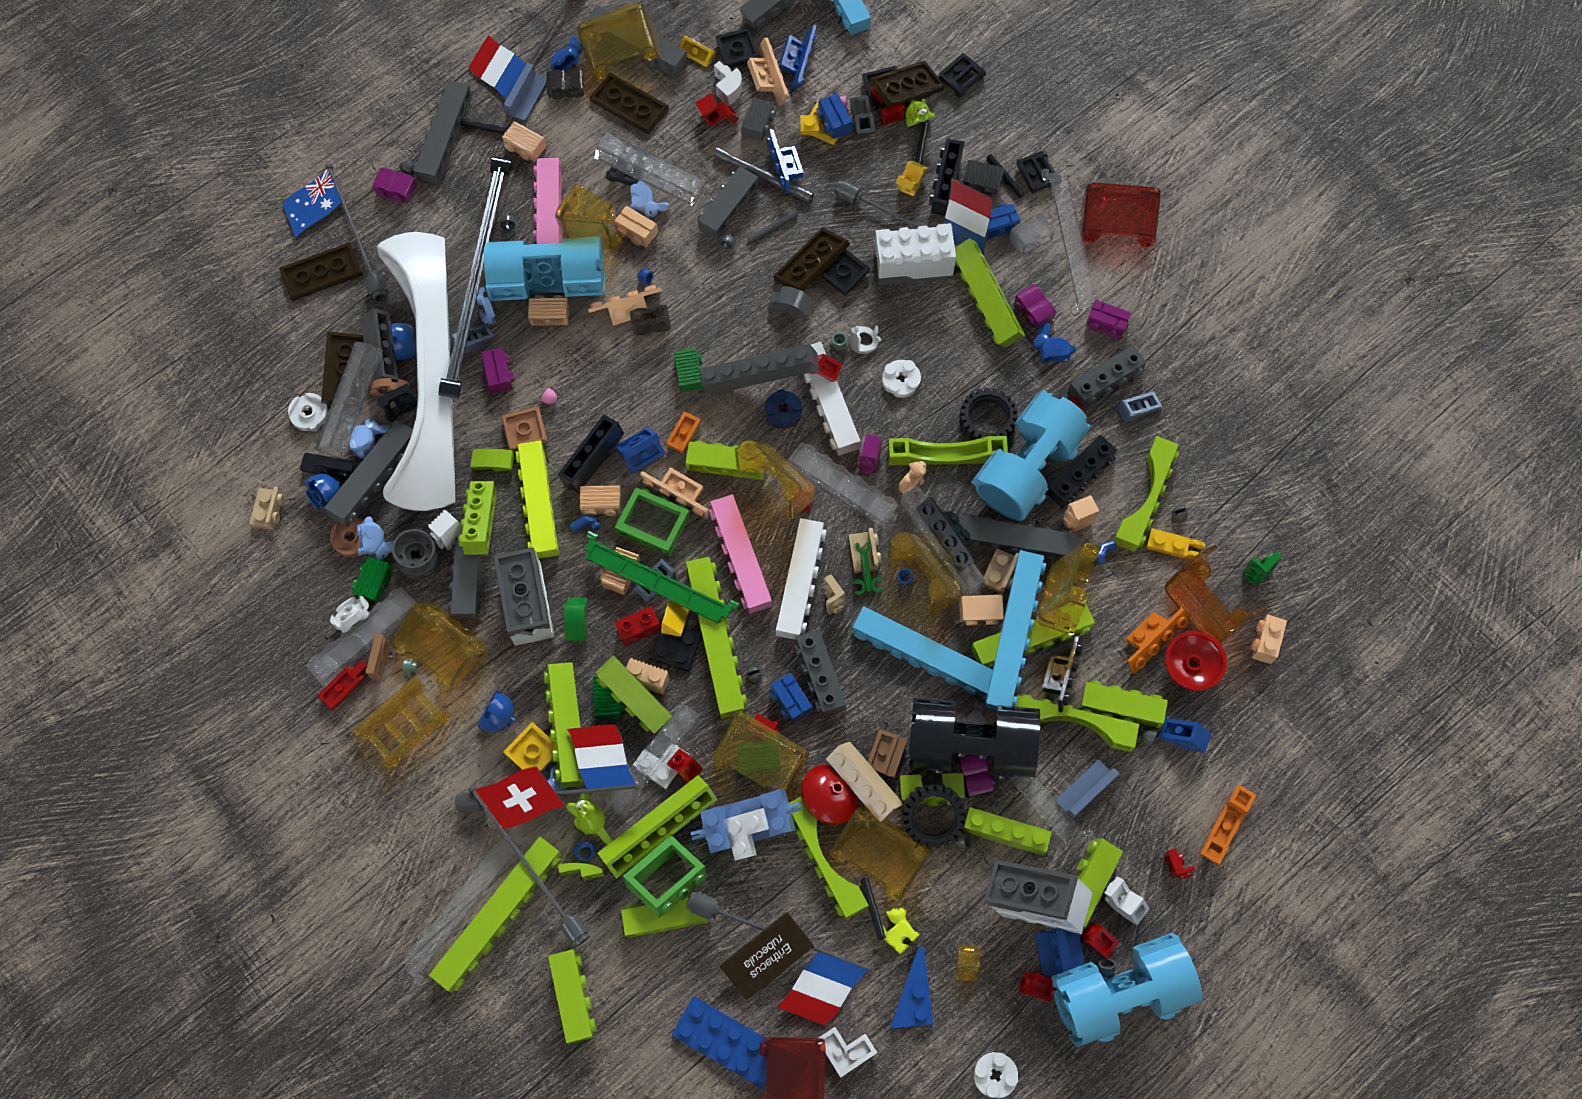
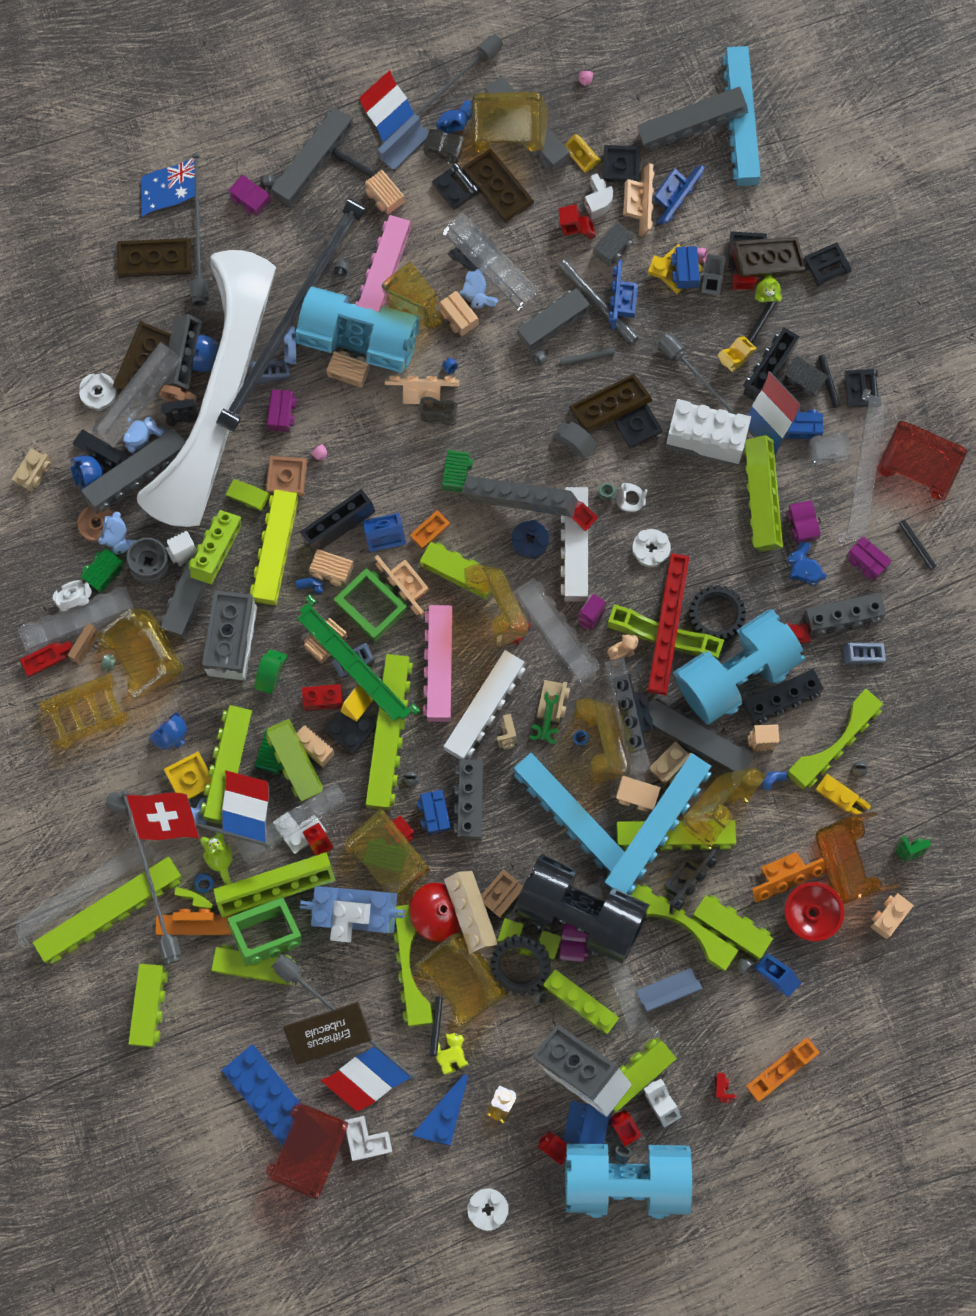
camera: 20 degrees right, 5 degrees up
none -> orange bracket [156,909,234,935]
none -> black plate [432,163,480,210]
none -> red tile [647,553,690,696]
none -> black bar [899,520,937,570]

